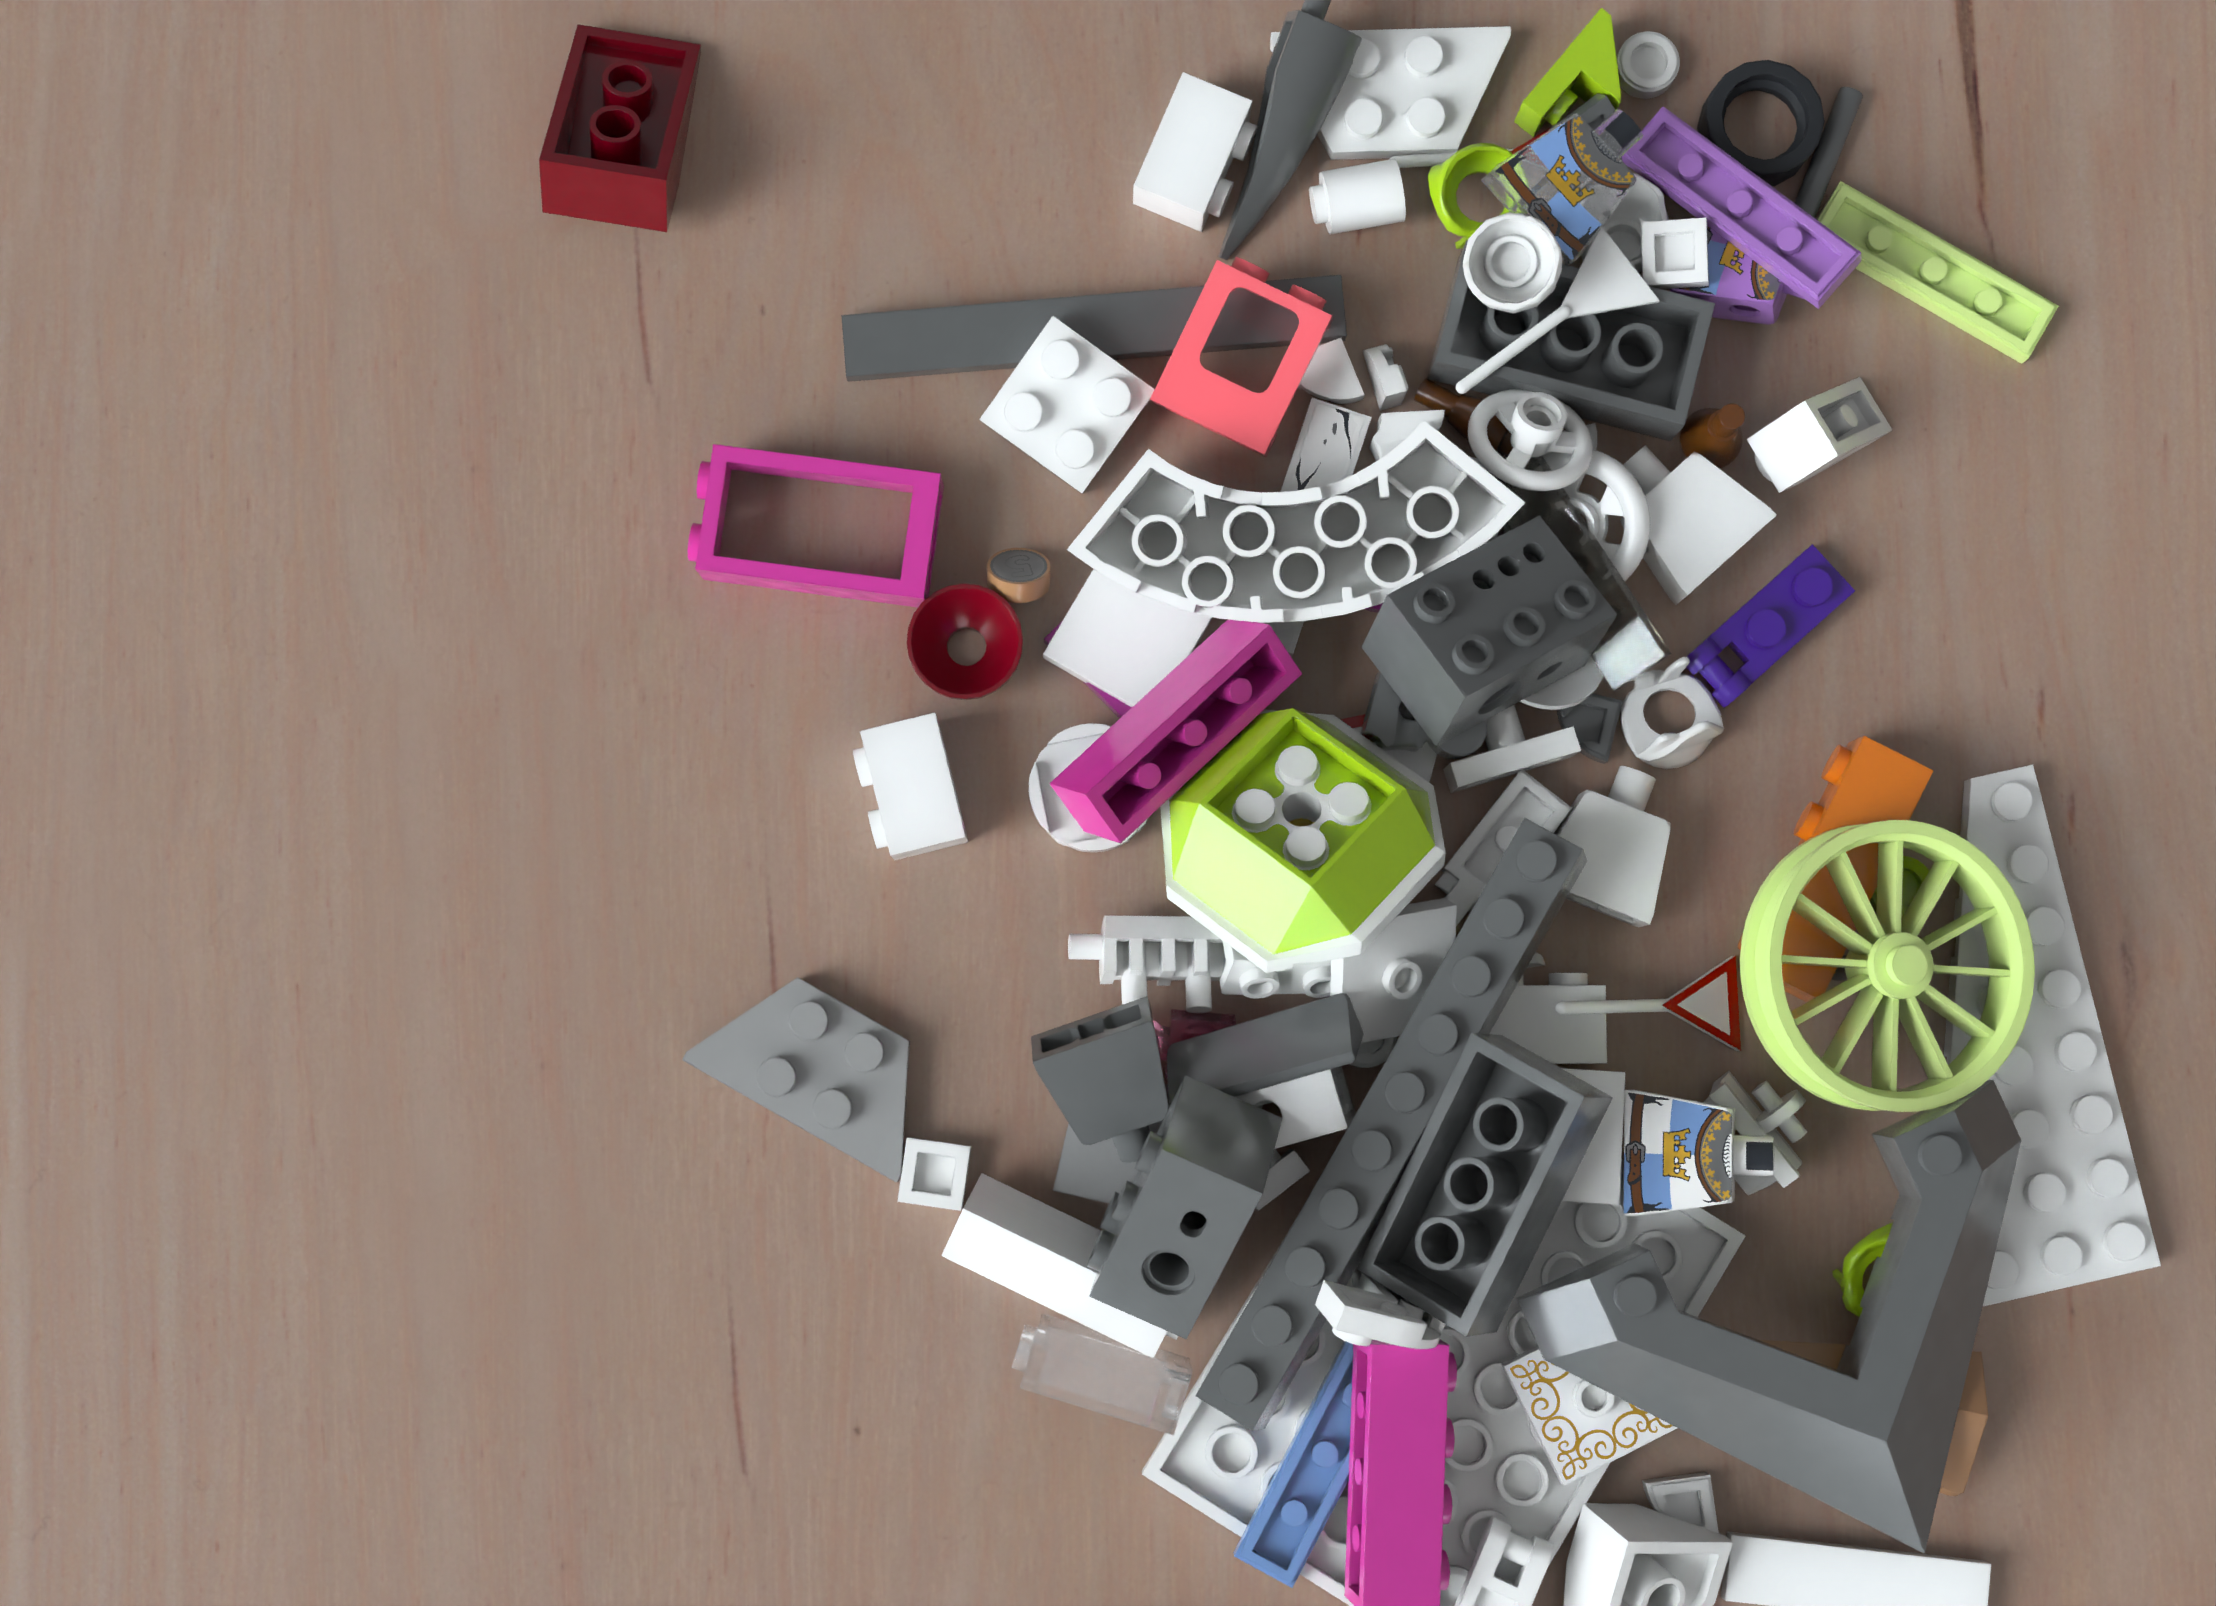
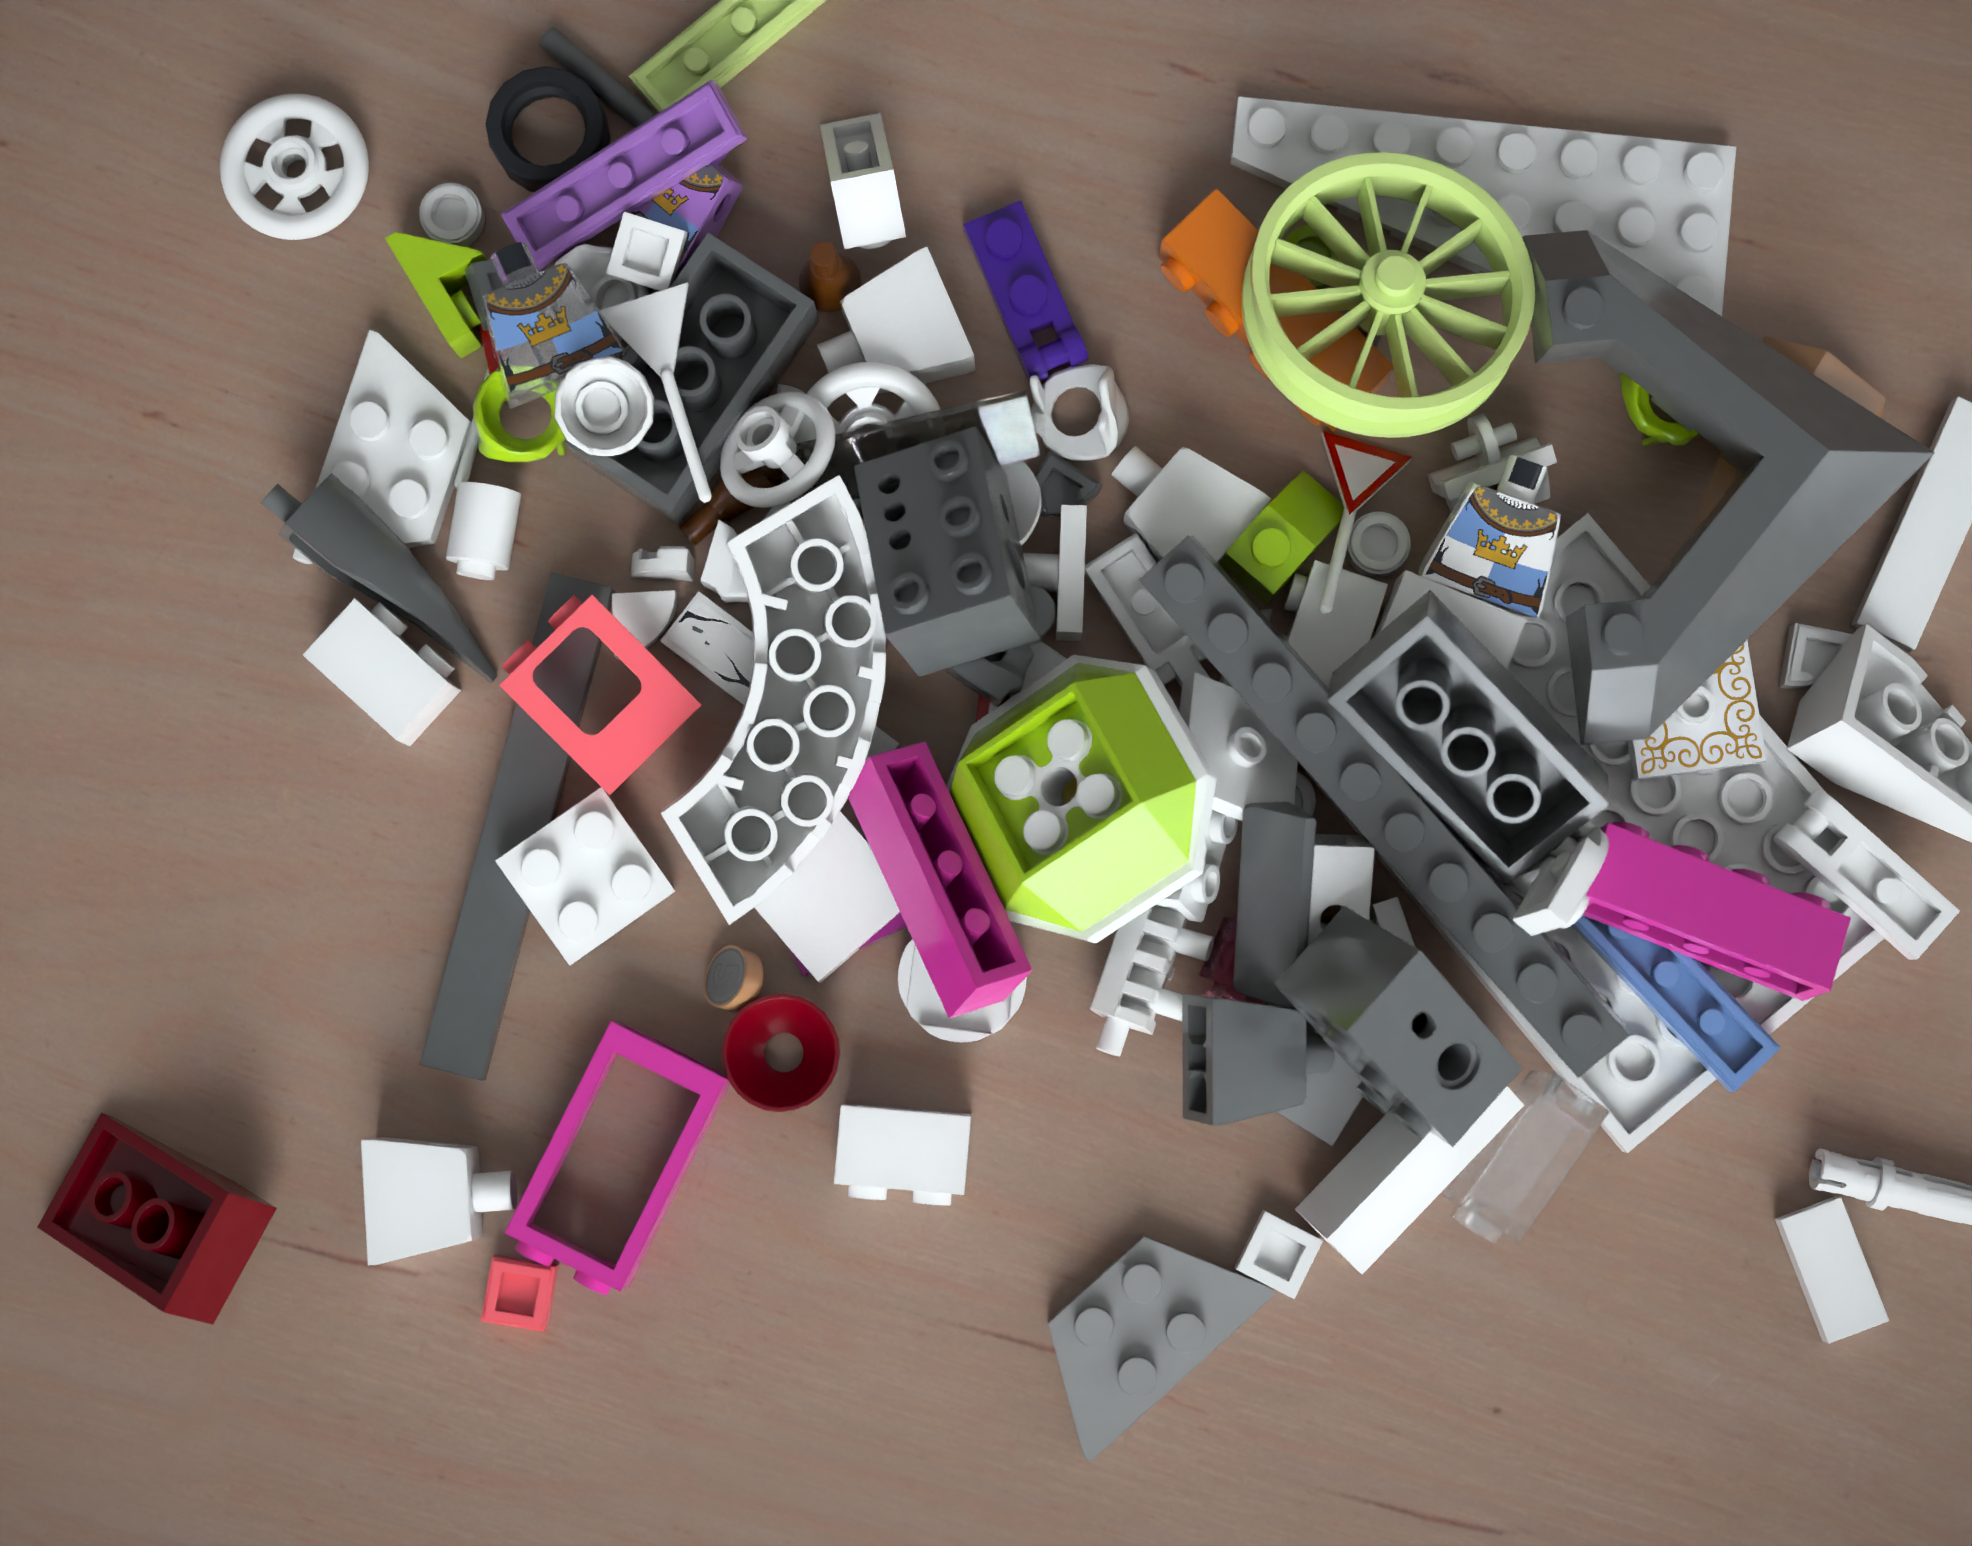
camera: 65 degrees left, 0 degrees up
none -> white torso [361,1137,517,1265]
none -> coral tile [481,1255,559,1332]
none -> lime slope [1220,470,1344,606]
none -> white tile [1346,512,1411,578]

